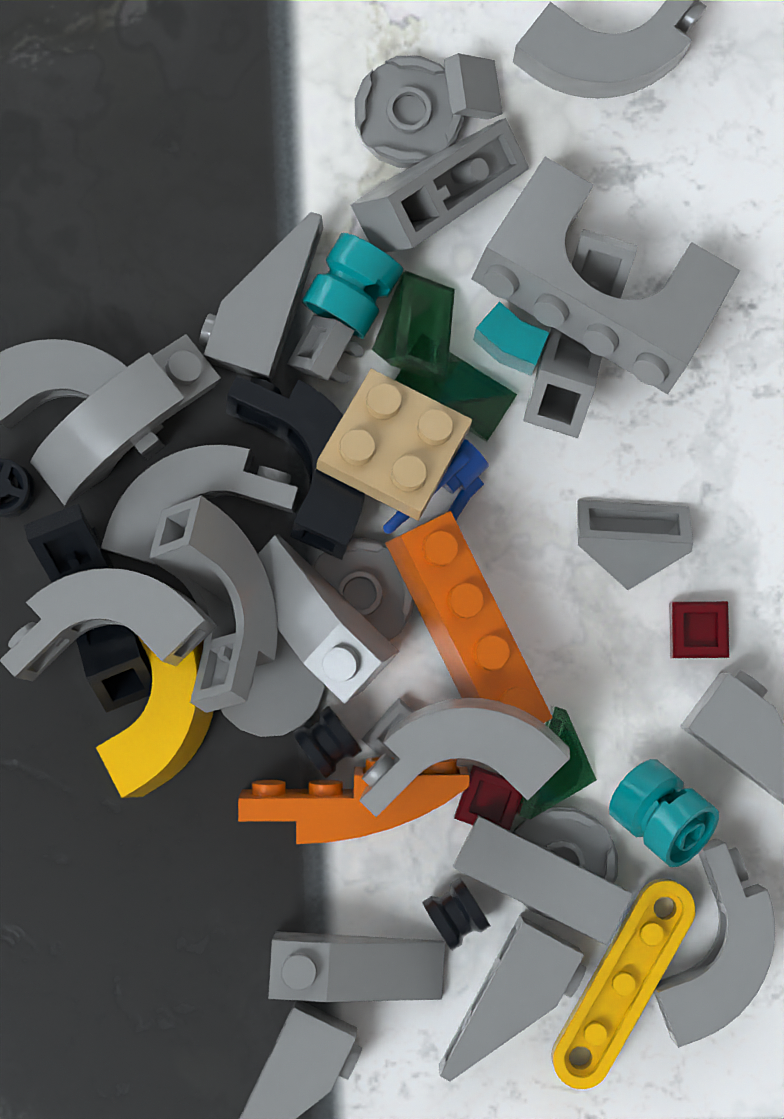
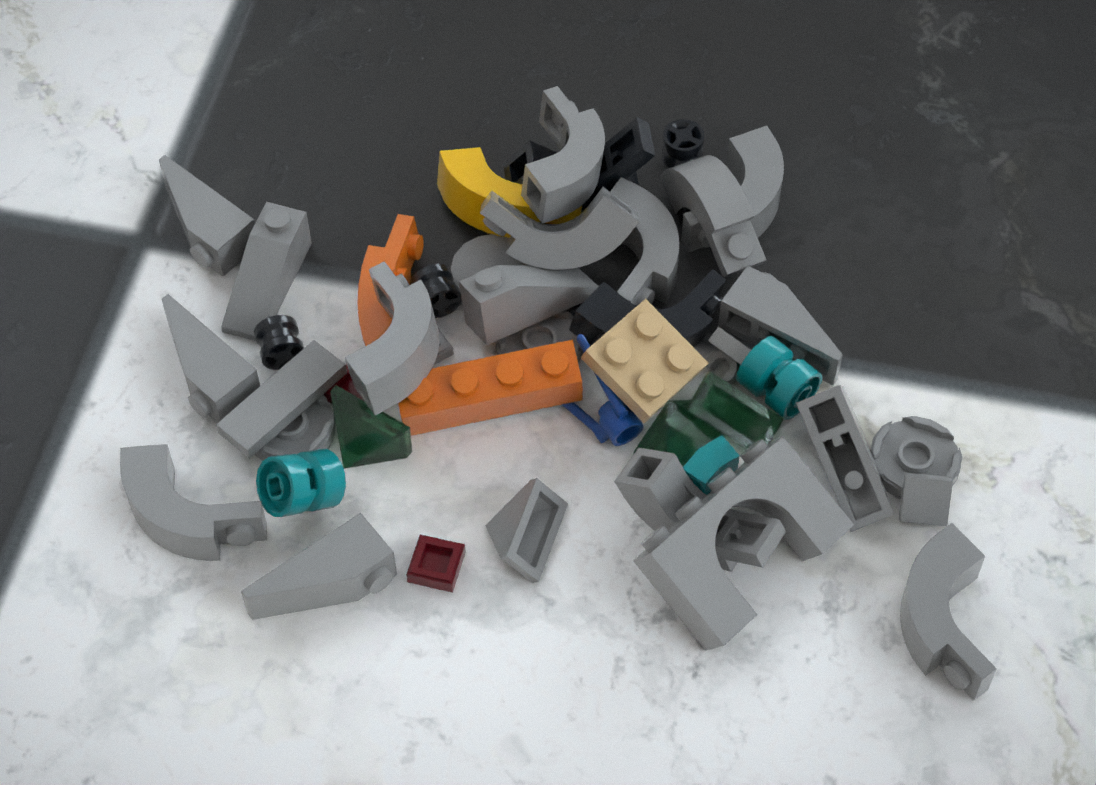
camera: 105 degrees right, 30 degrees down
yellow plate [551,879,695,1089] -> none

